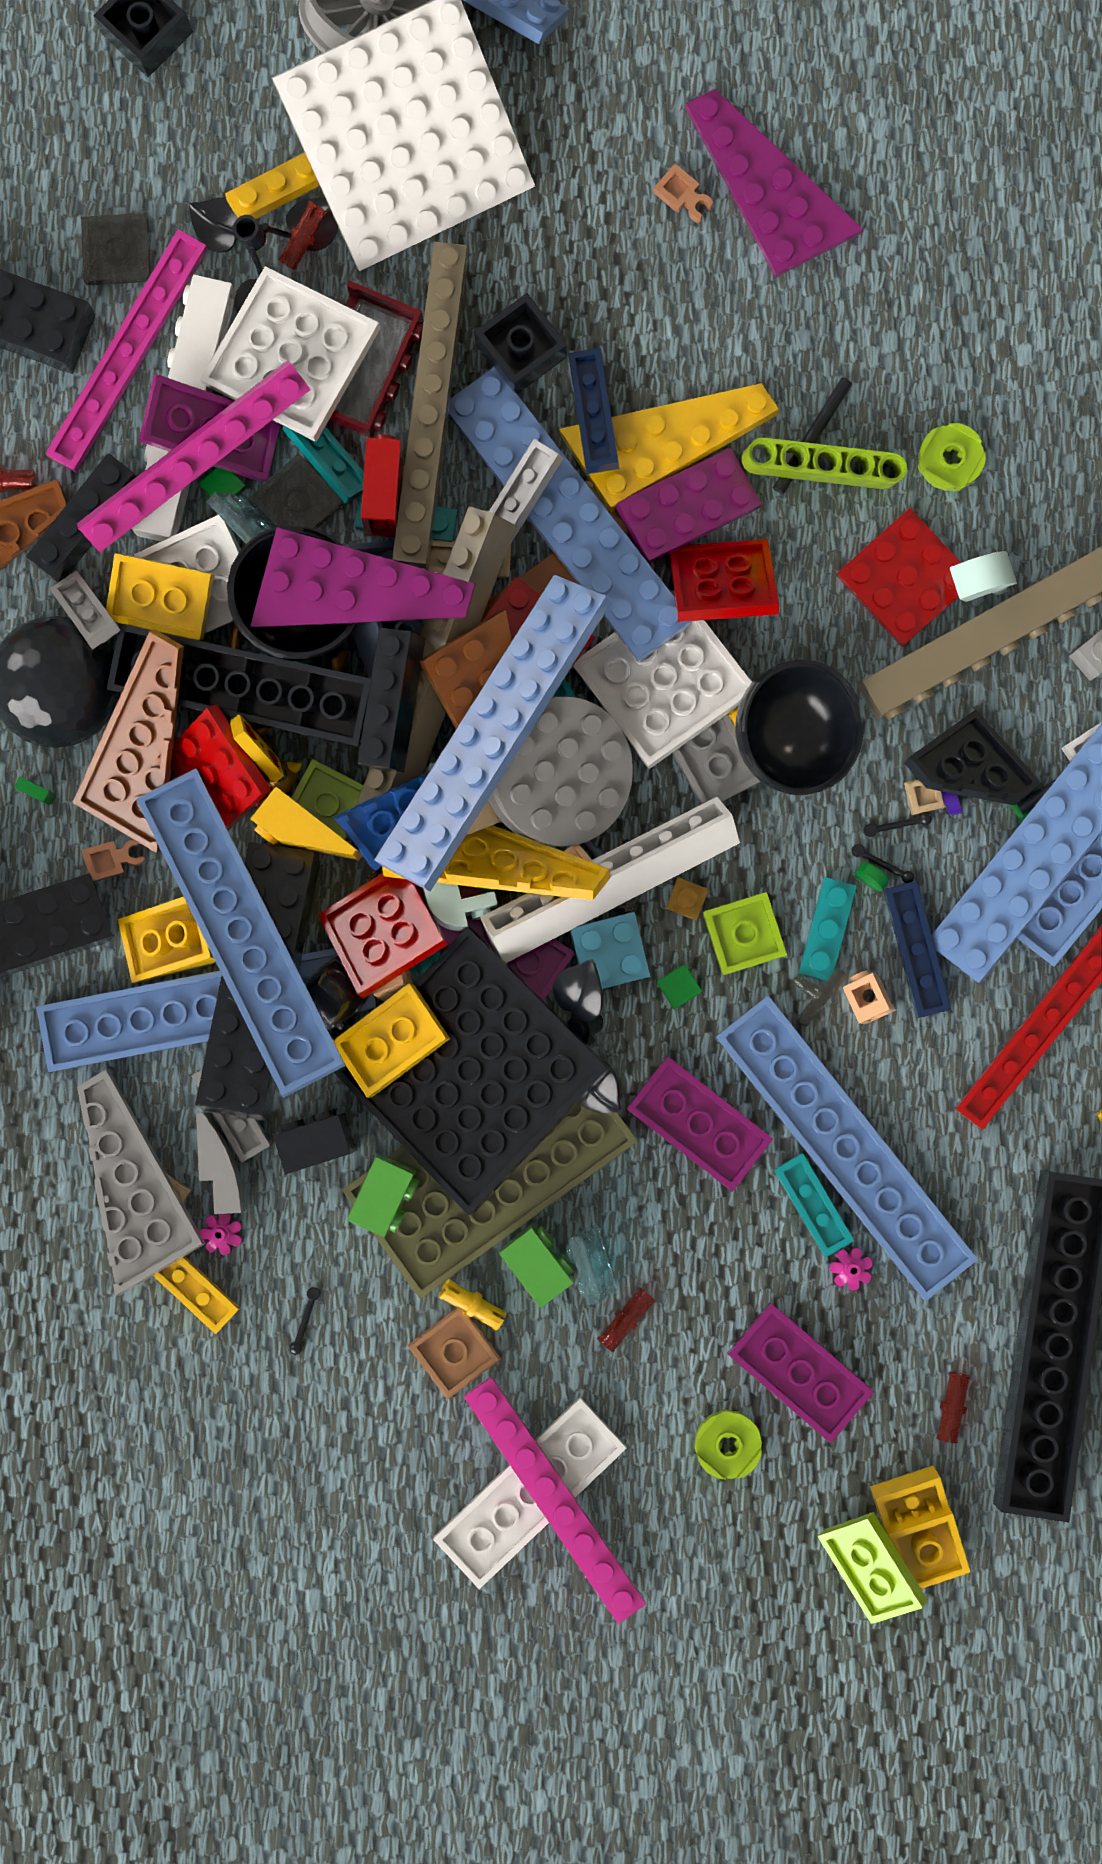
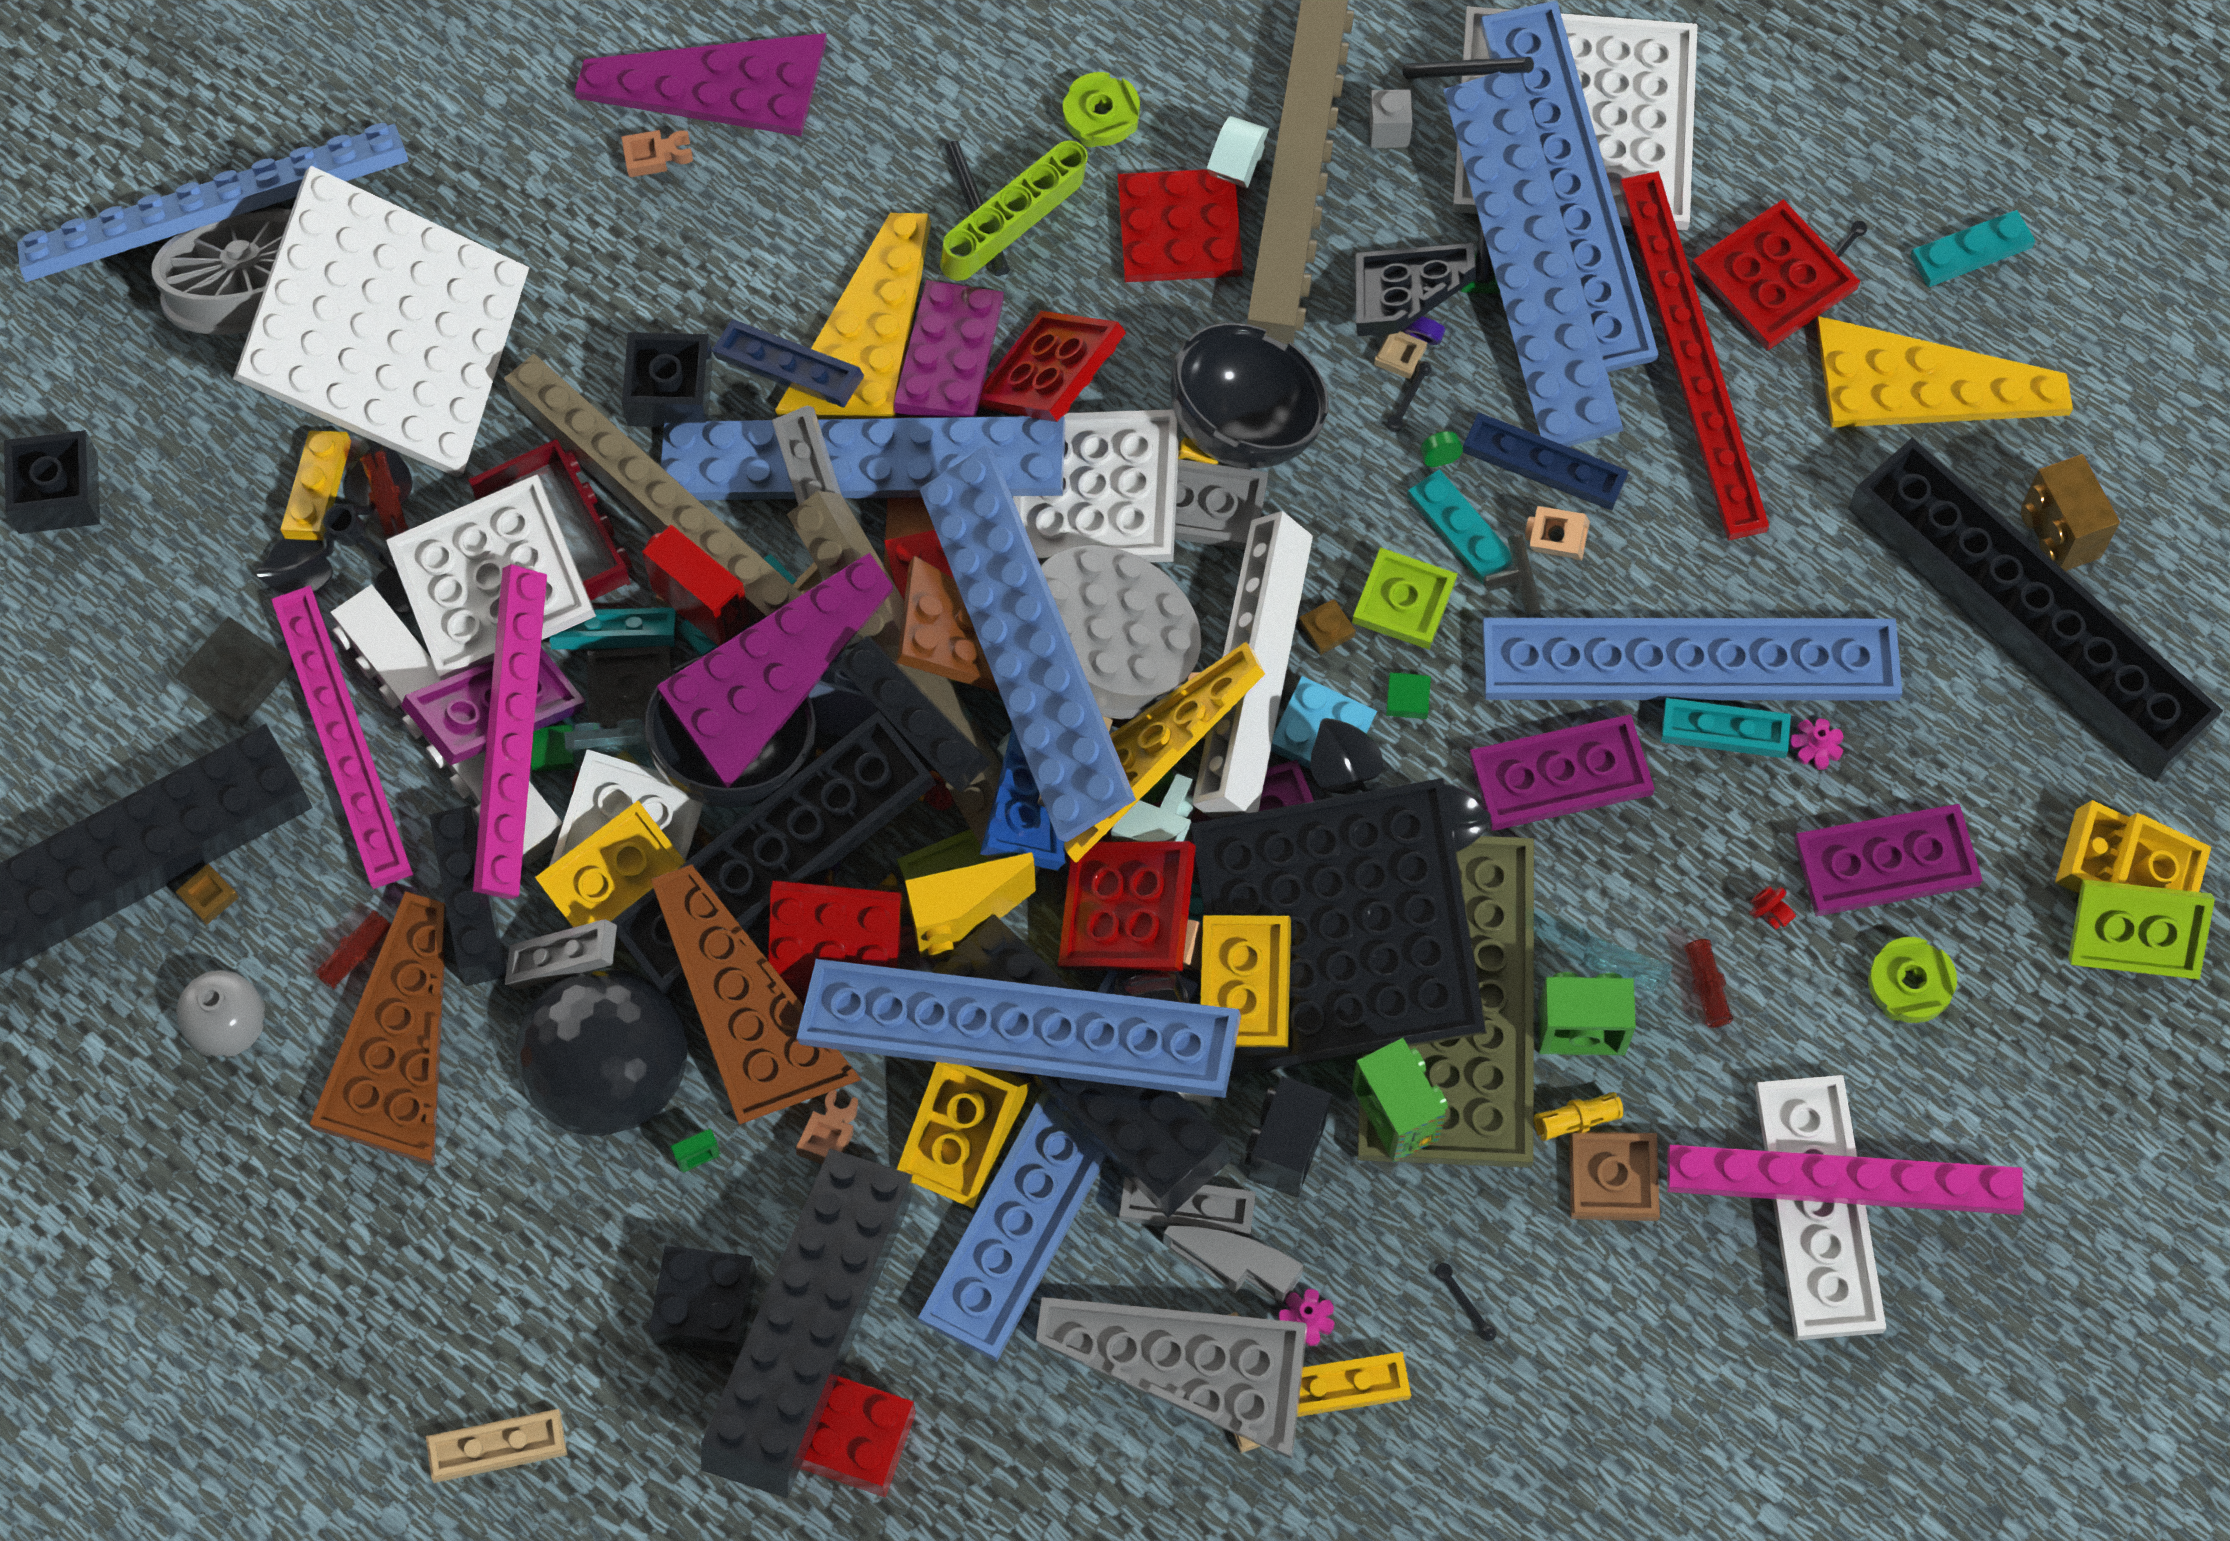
camera: 55 degrees left, 20 degrees down
yellow tile [230,714,284,783] -> none
black hinge [851,844,915,883] -> none
clear red pin [936,1371,971,1444] -> none
none -> red plate [1749,886,1796,930]

